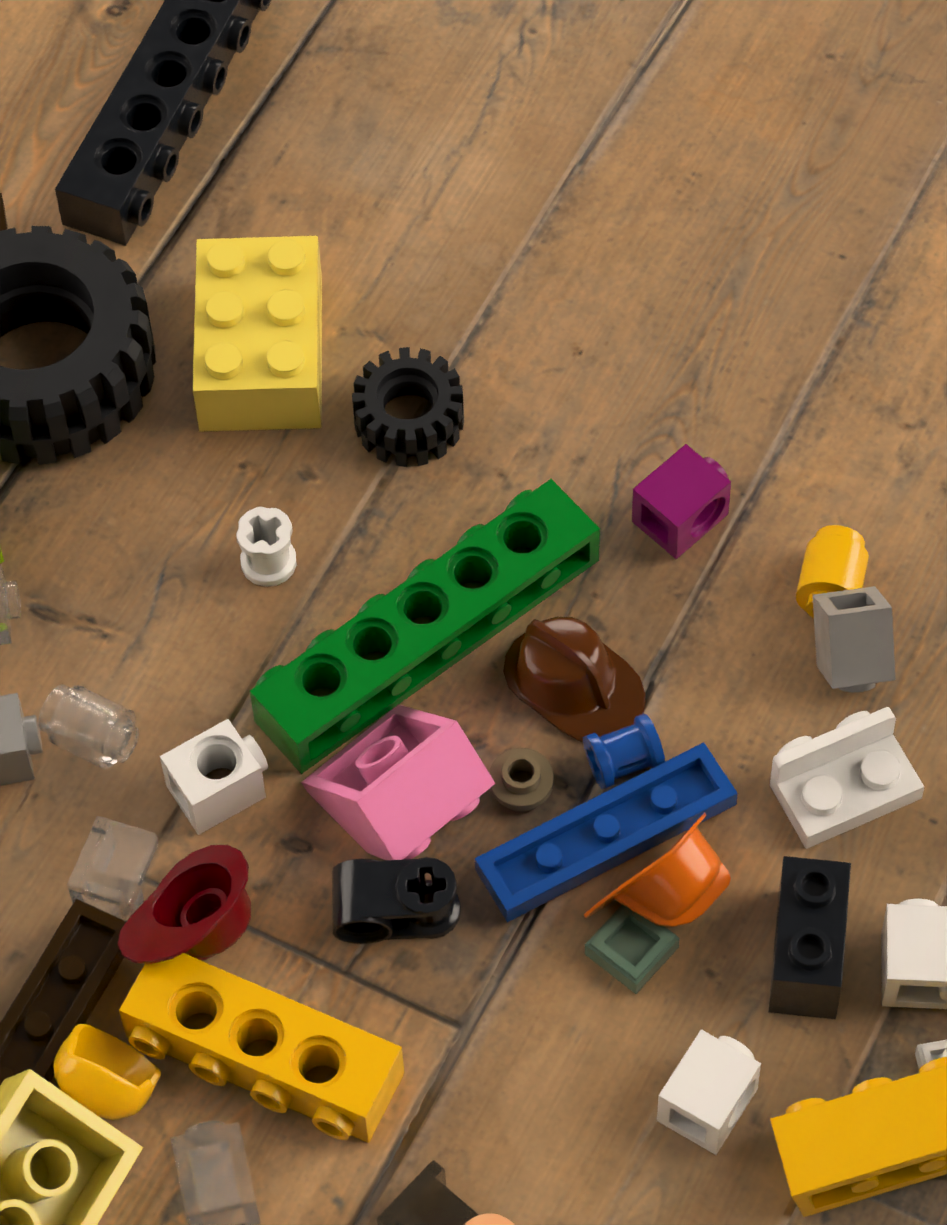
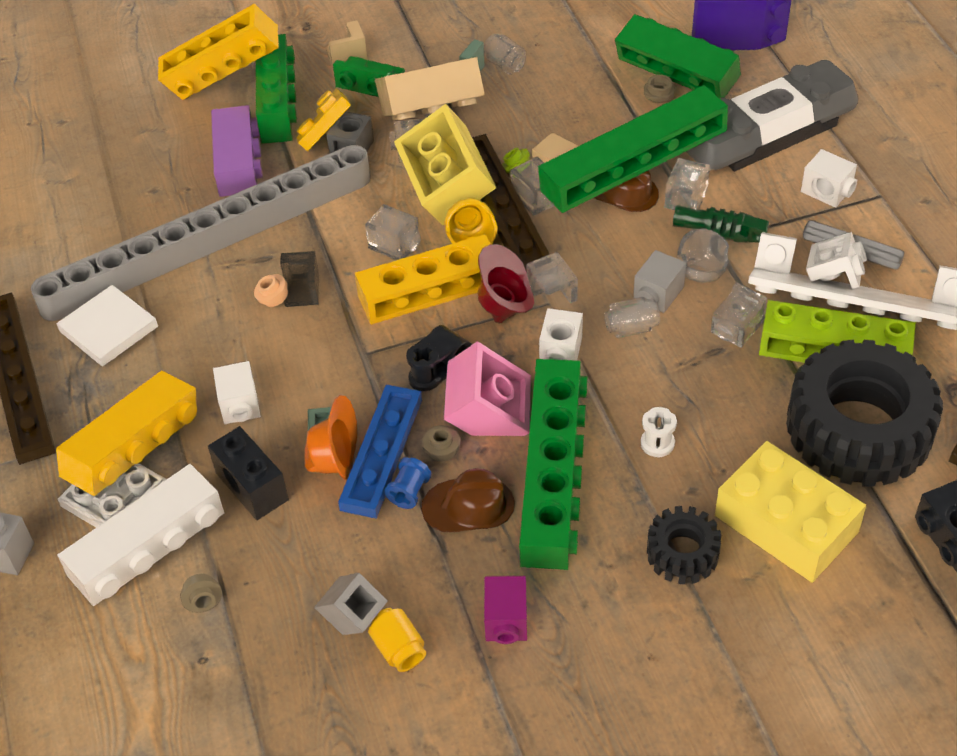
camera: 135 degrees right, 10 degrees down
white bracket [770,707,924,849] -> none

